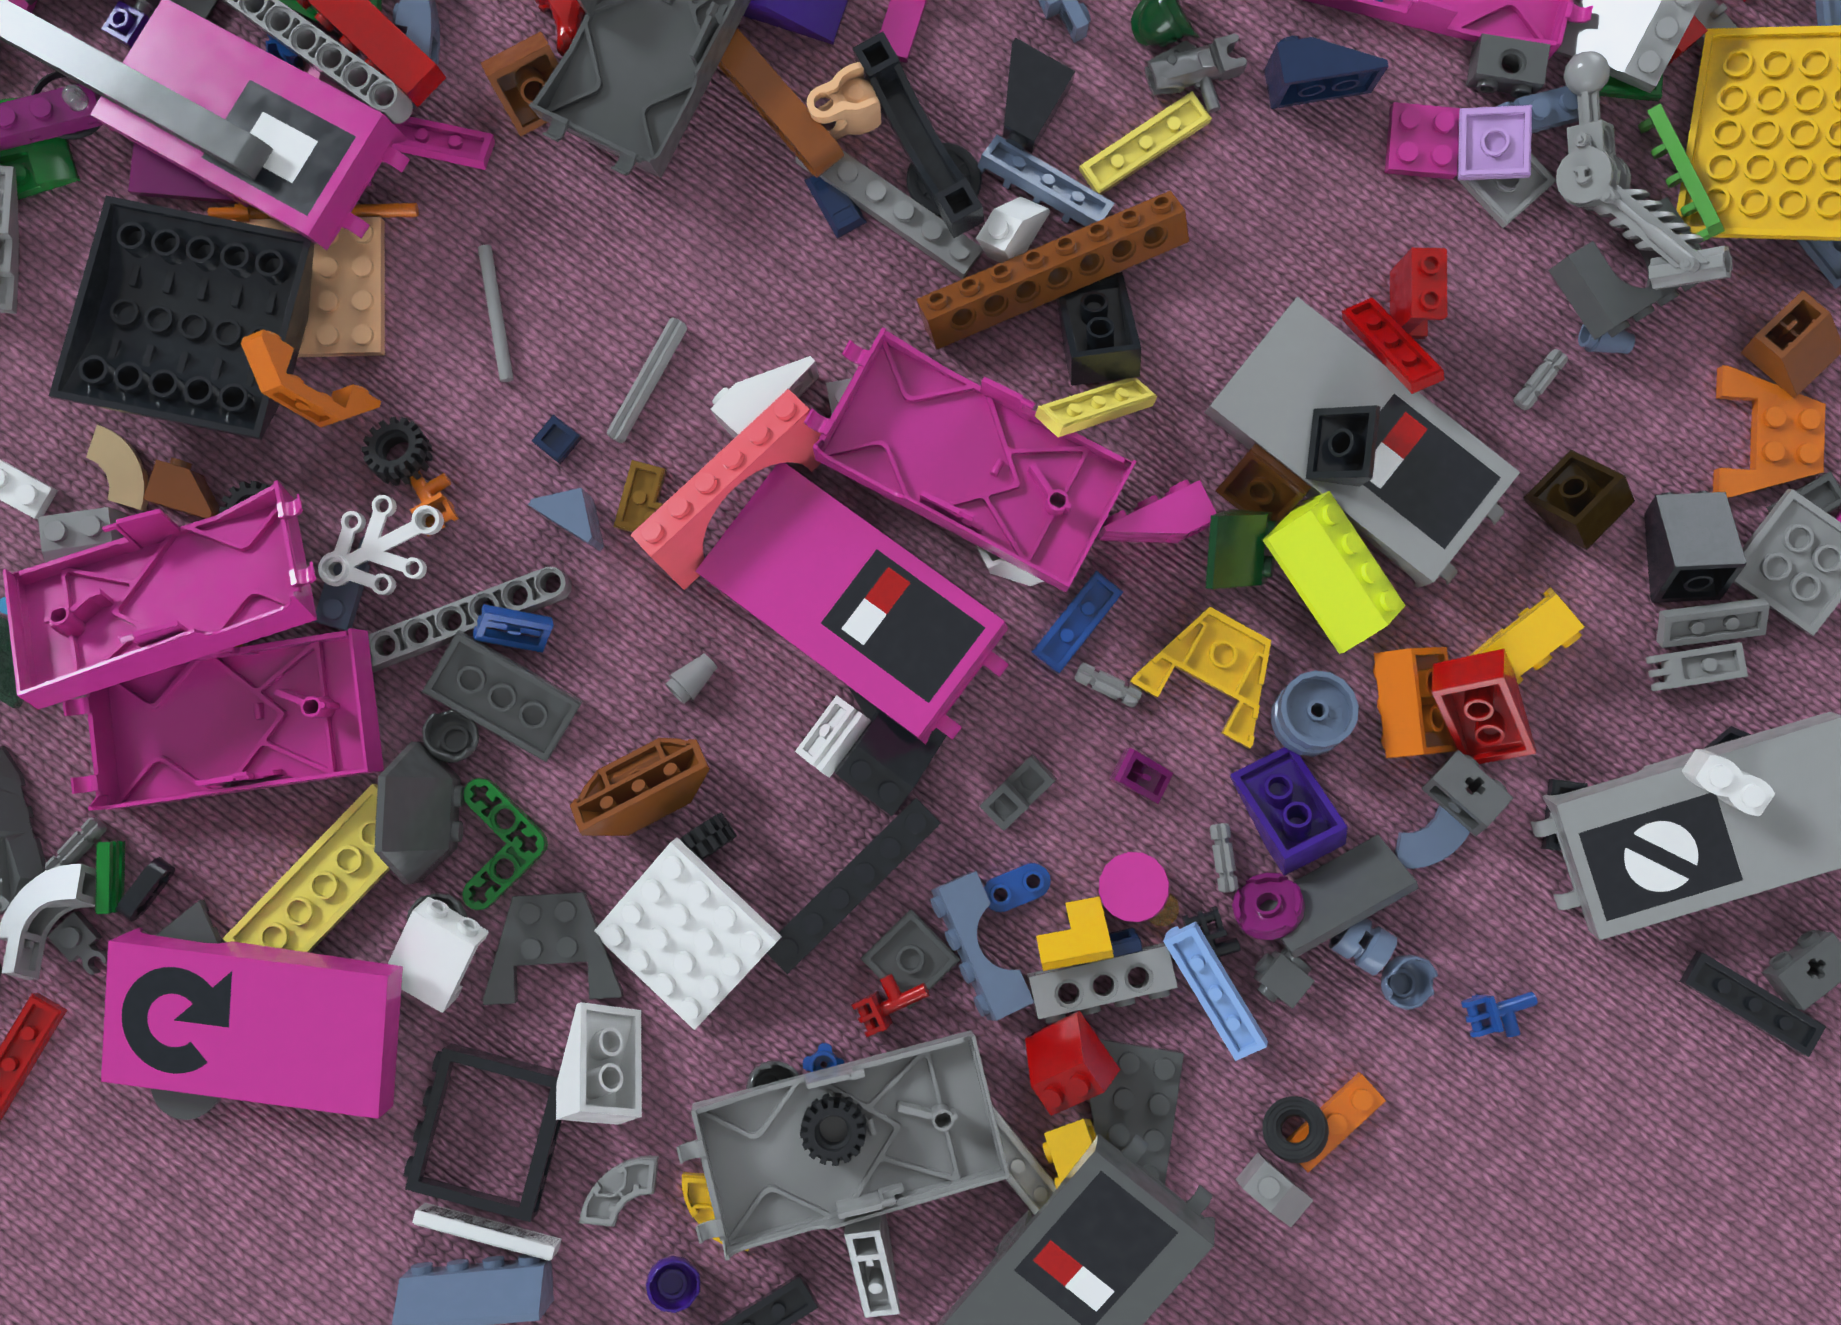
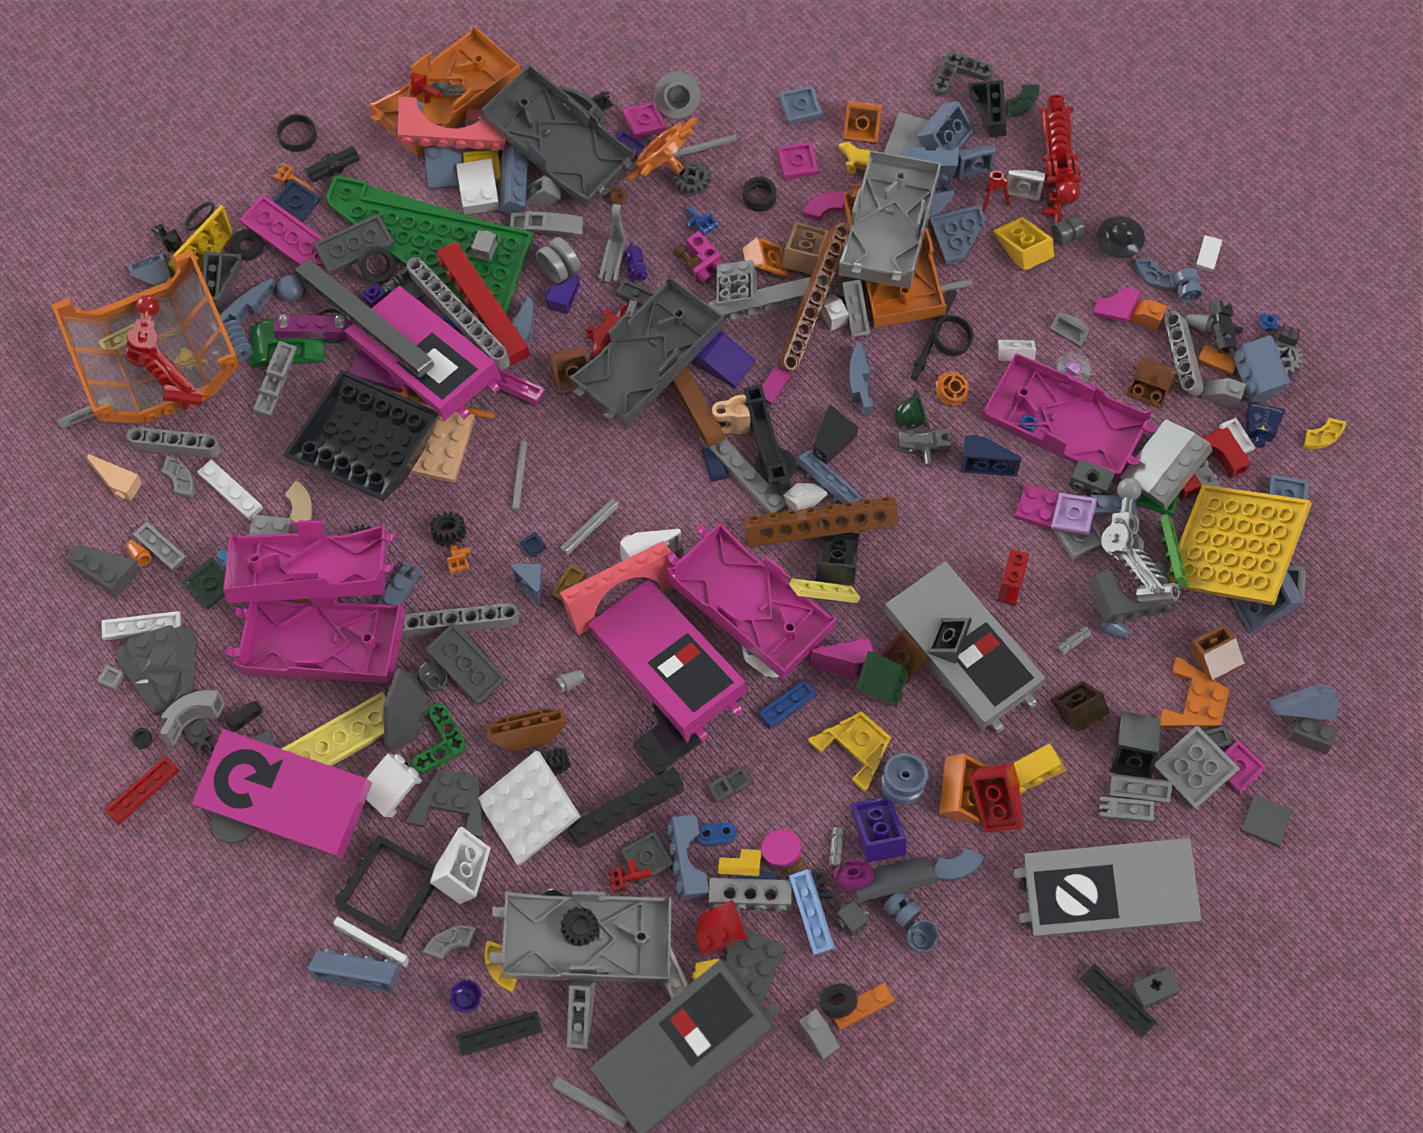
camera: 15 degrees right, 20 degrees down
light grey axle [45,817,107,870] -> none
green tile [95,841,125,914] -> none
dark orange slope [143,457,220,519] -> none
orange slope [241,329,382,427] -> none
white plant [318,495,444,595] -> none
blue tile [473,604,554,653] -> none
white plate [795,695,871,778] -> none
light grey axle [1075,663,1142,707] -> none
light yellow tile [1079,91,1212,195] -> none
magenta slope [1109,748,1174,804] -> none
neon yellow slope [1263,491,1406,654] -> none
red tile [1342,297,1445,394] -> none
dark grey brick [1421,750,1513,837] -> none
blue arm [1461,992,1538,1038] -> none
white brick [1682,749,1775,816] -> none

